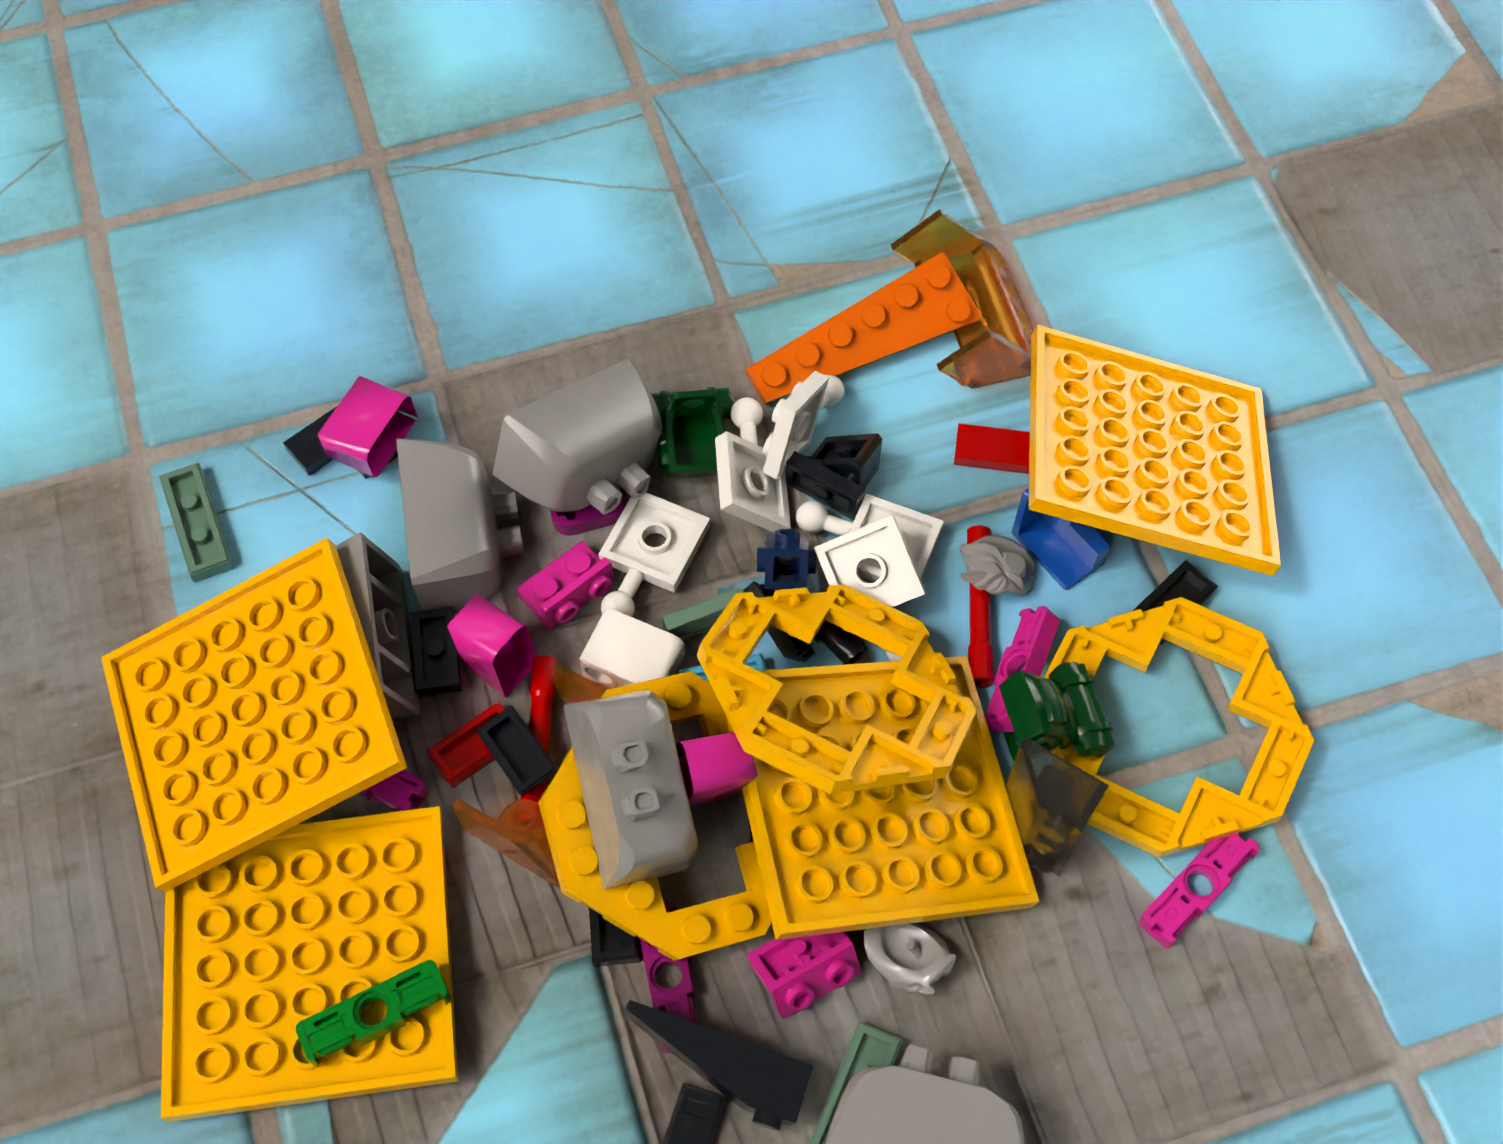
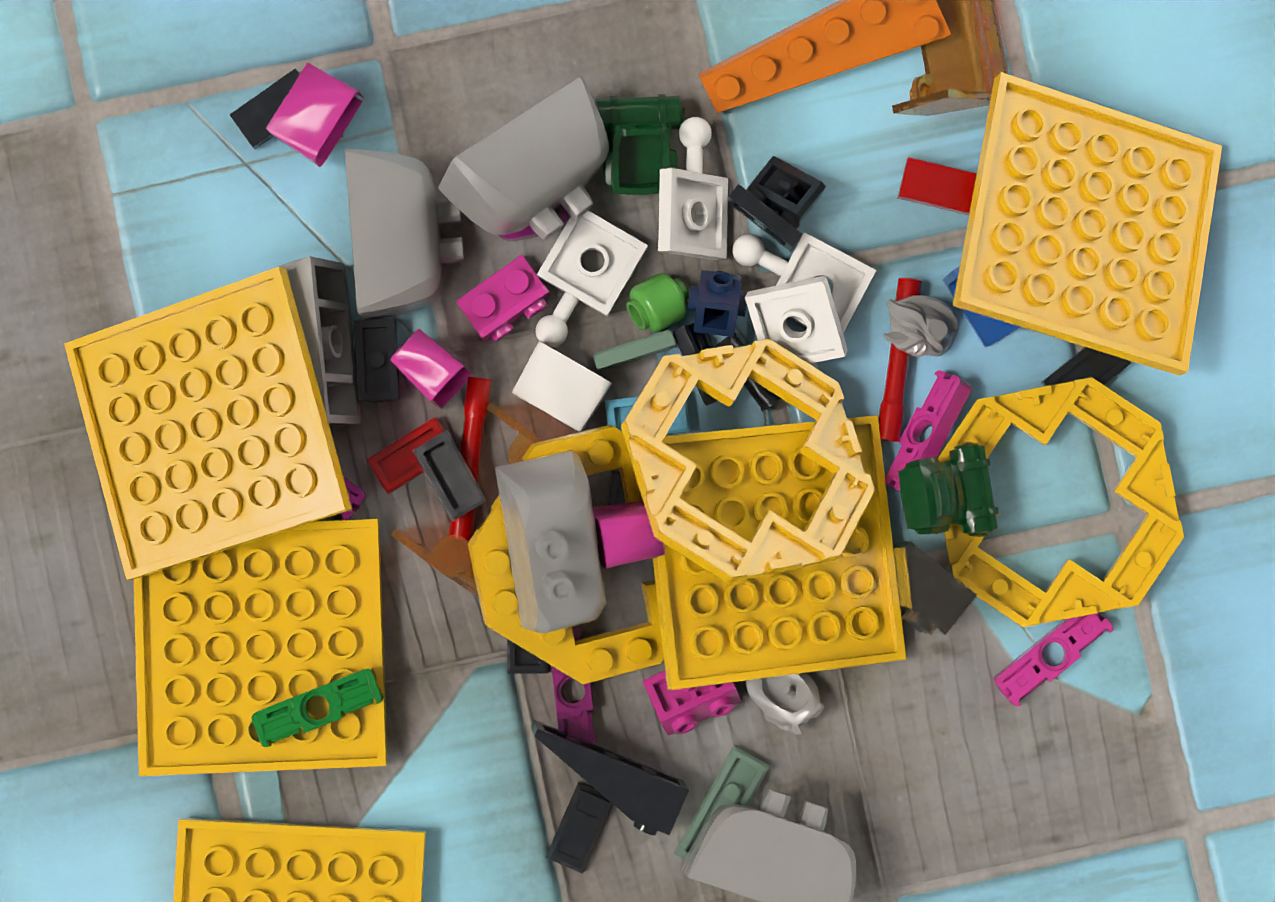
camera: 10 degrees right, 25 degrees up
sand green tile [159,462,234,583] -> none
white plate [762,371,845,479] -> none
none -> bright green head [626,273,689,333]

